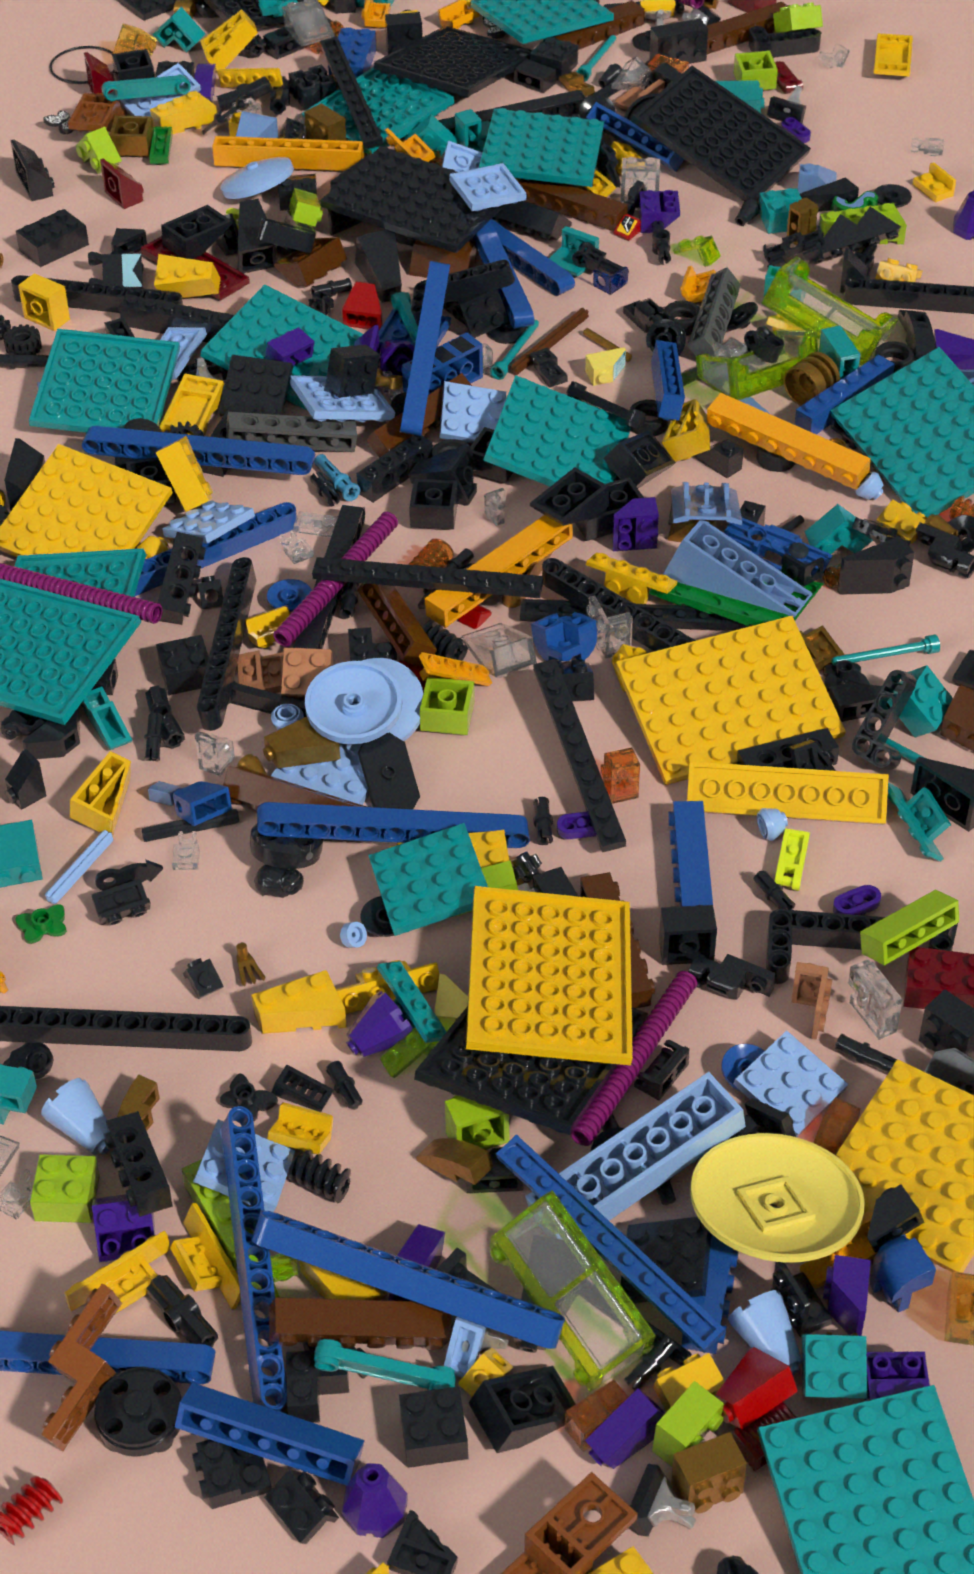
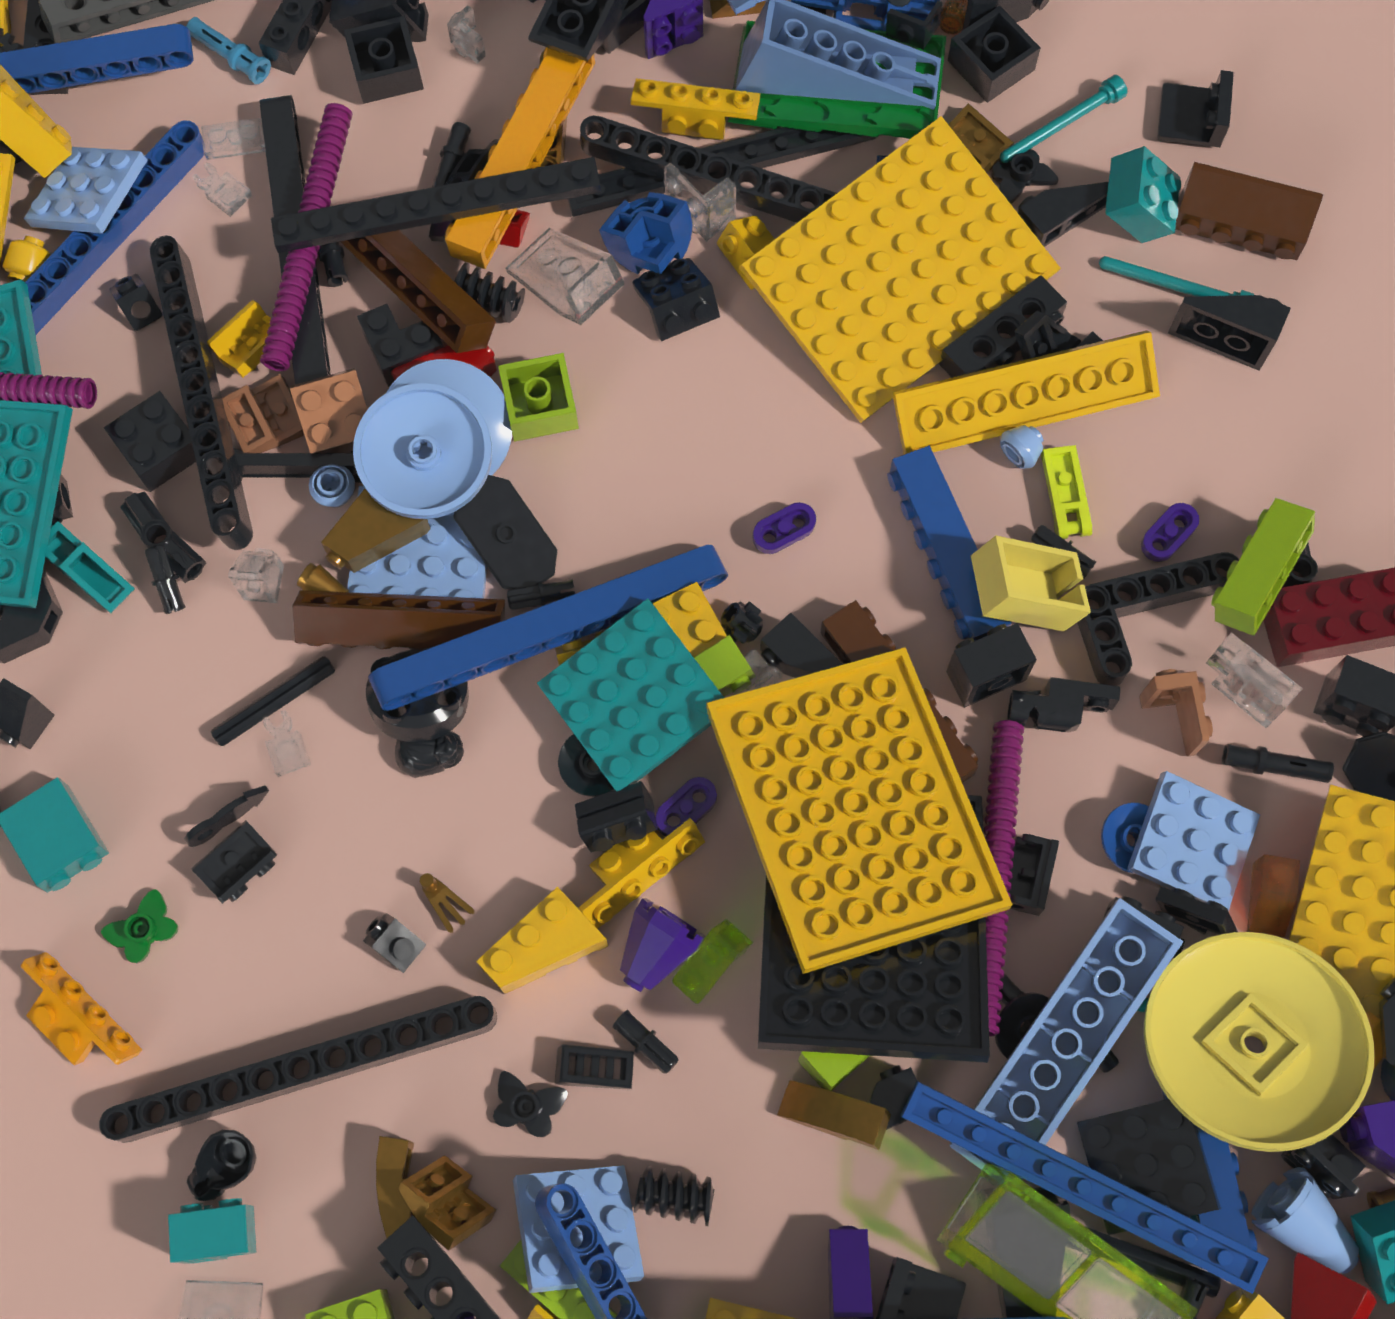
camera: 20 degrees left, 25 degrees up
light blue cone [41,1078,111,1154] -> none
light blue axle [45,830,114,904] -> none
yellow wedge [70,751,131,835] -> none
medium blue slope [148,781,182,806] -> none
black brick [158,532,206,625] -> none
blue torso [173,781,232,826] -> none
blue dish [267,579,312,612] -> none
yellow bracket [268,1103,333,1154] -> none
black pin [310,471,340,506] -> none
light blue tile [340,922,367,948] -> none
teal bracket [377,961,447,1043] -> none
clear orange piece [408,539,454,568] -> none
light orange bracket [419,652,492,686] -> none
light yellow slope [434,974,468,1031] -> none
black plate [533,659,626,853] -> none
black pin [533,797,553,845] -> none
clear orange brick [601,747,640,804] -> none
black beam [852,670,916,769] -> none
teal bracket [887,782,951,862] -> none
none -> pearl gold slope [399,1155,496,1251]
none -> black brick [575,781,658,852]
none -> dark purple plate [656,777,717,837]
none -> black brick [947,6,1041,103]
none -> light yellow piece [971,535,1091,632]

